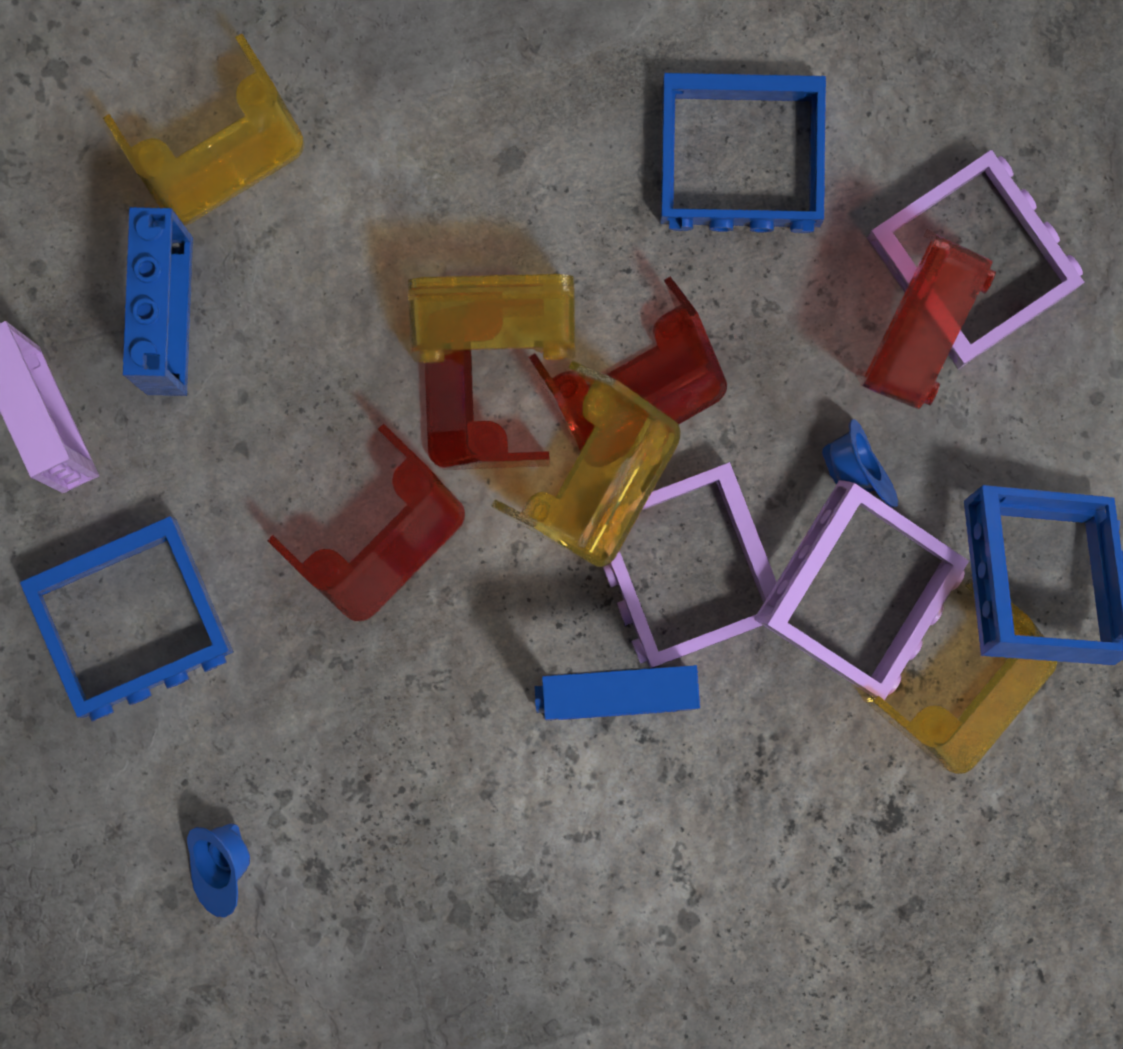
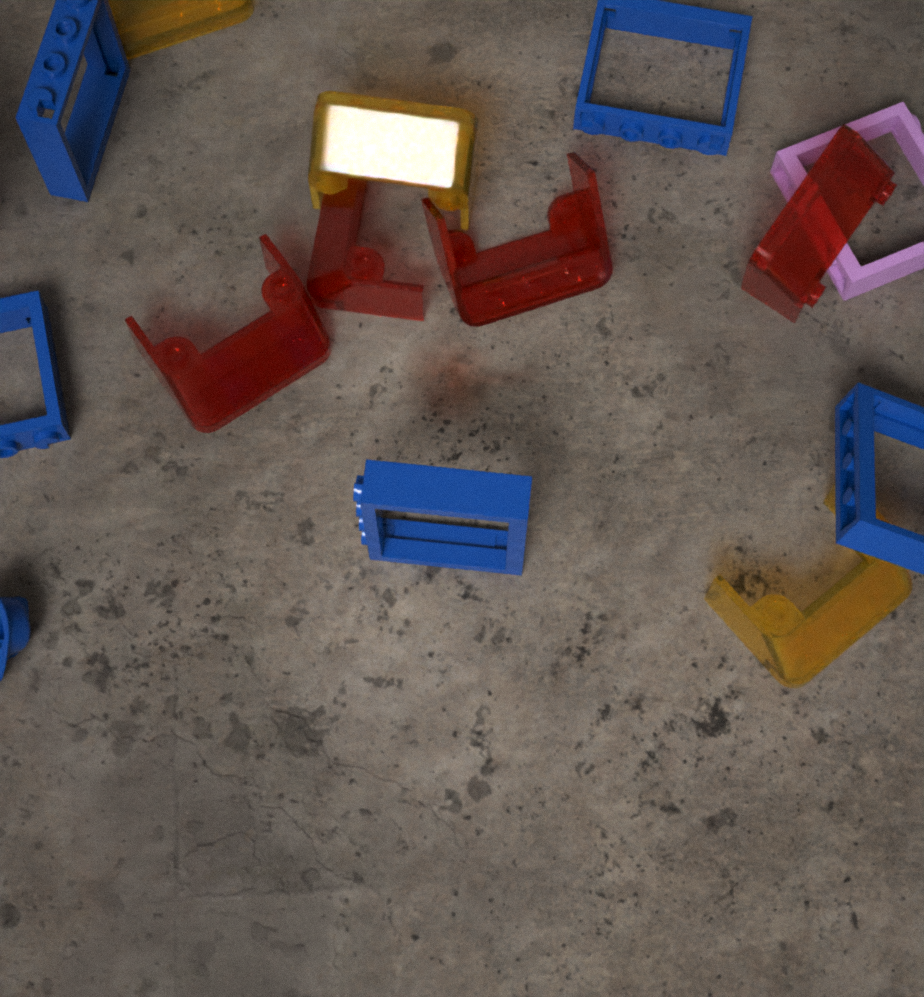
camera: 10 degrees right, 15 degrees down
clear yellow windscreen [491,361,680,567] -> none
lavender window [588,462,776,669] -> none
lavender window [754,480,969,700] -> none
blue piece [822,419,898,508] -> none

